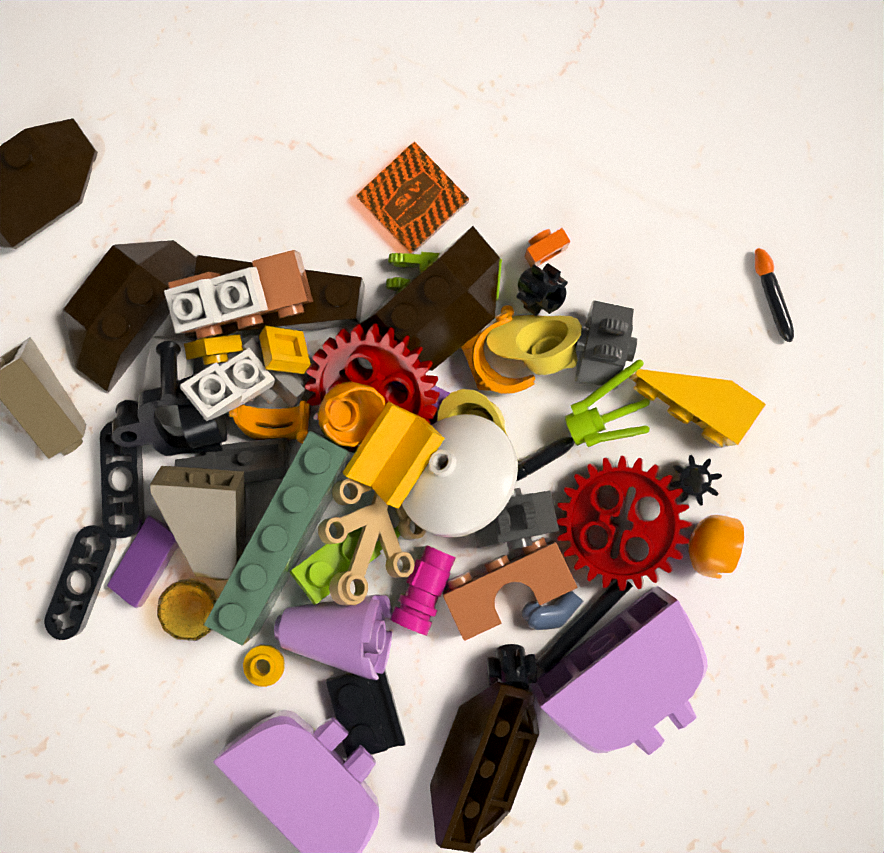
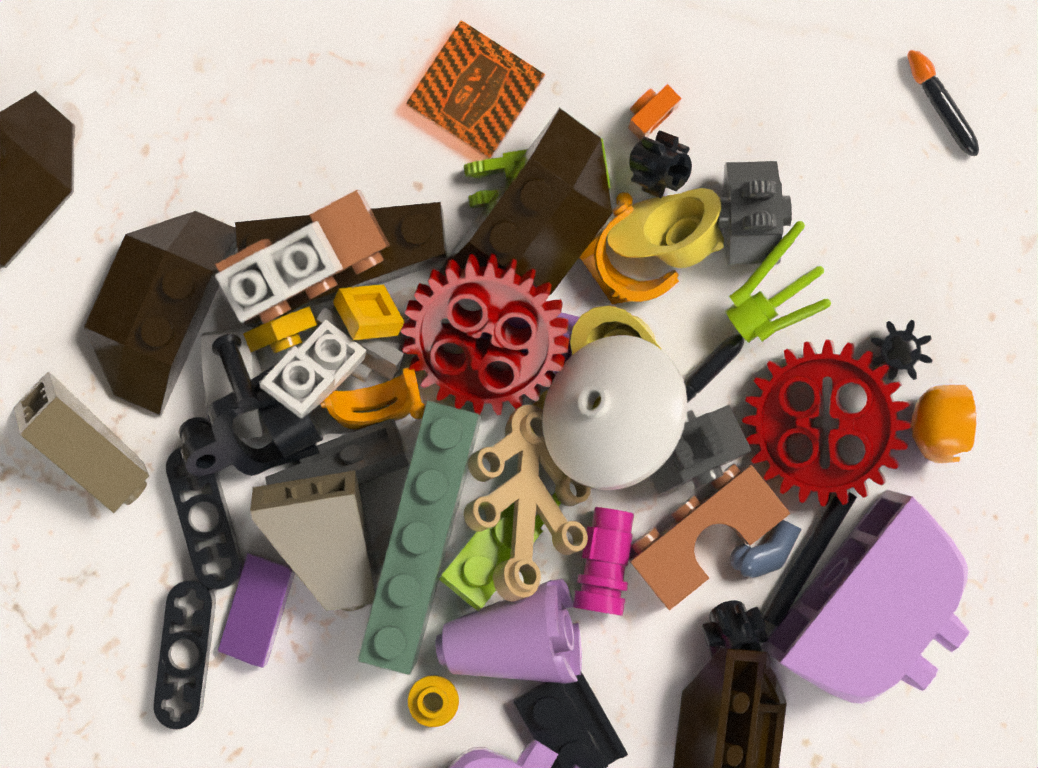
camera: 15 degrees left, 0 degrees up
clear yellow hair [157,578,218,641] -> none
light orange hair [318,381,386,447] -> none
yellow panel [342,402,445,509] -> none
yellow slope [629,369,766,448] -> none

